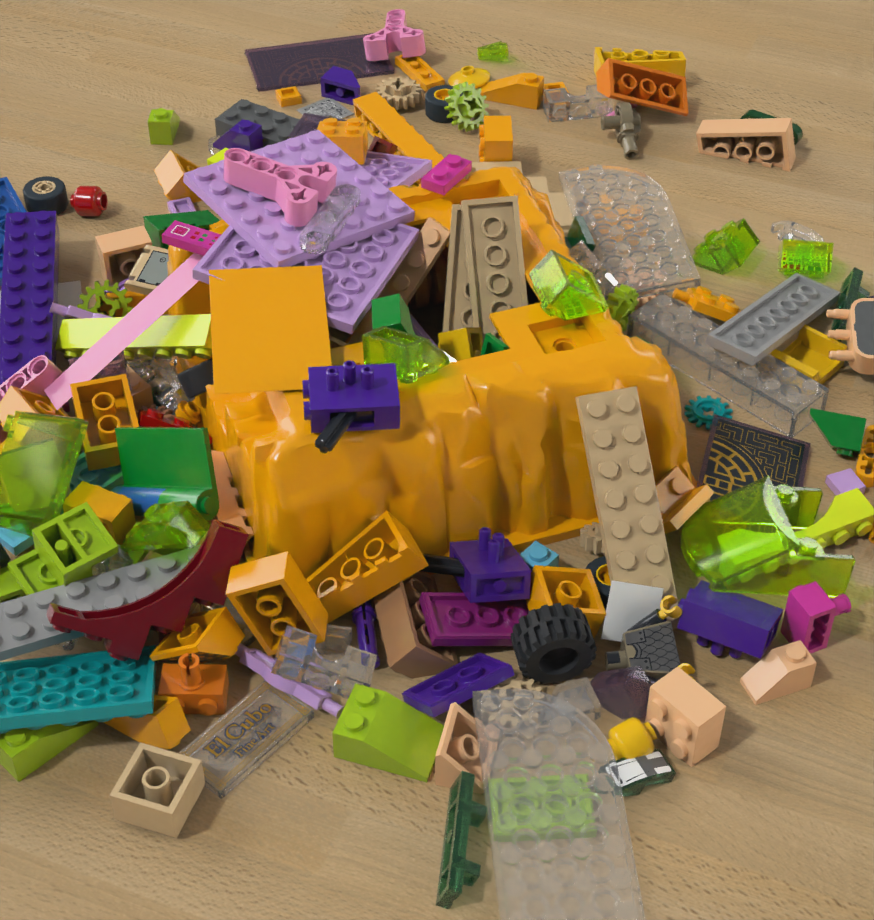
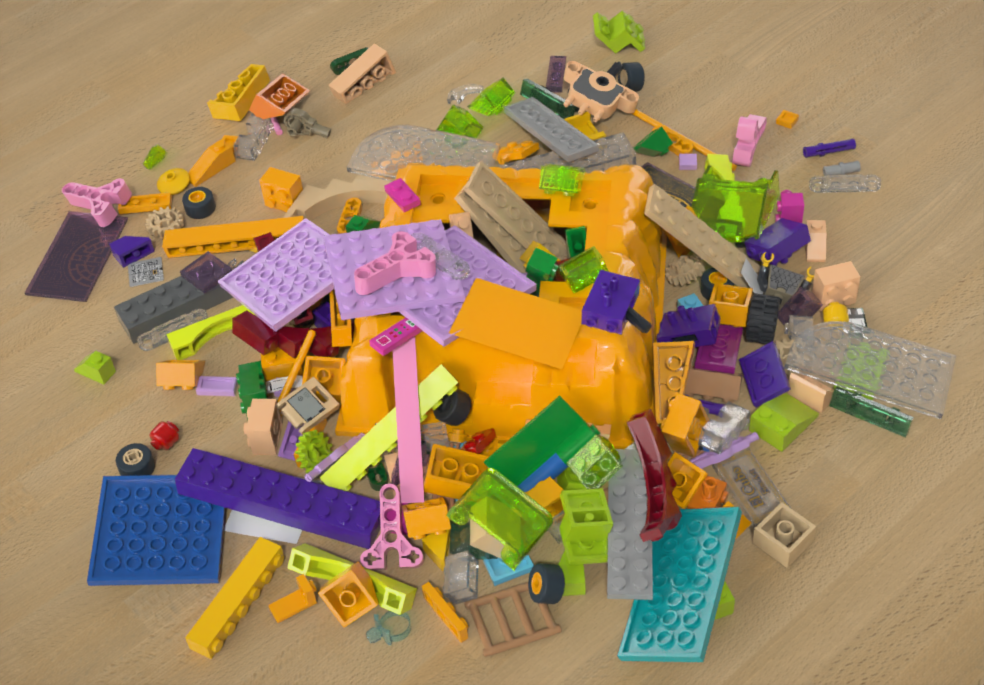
camera: 60 degrees left, 5 degrees up
dark purple slope [213,119,263,152] -> none
light orange tile [275,86,302,107] -> none
light orange brick [317,118,368,164] -> none
lime gear [444,82,489,132] -> none

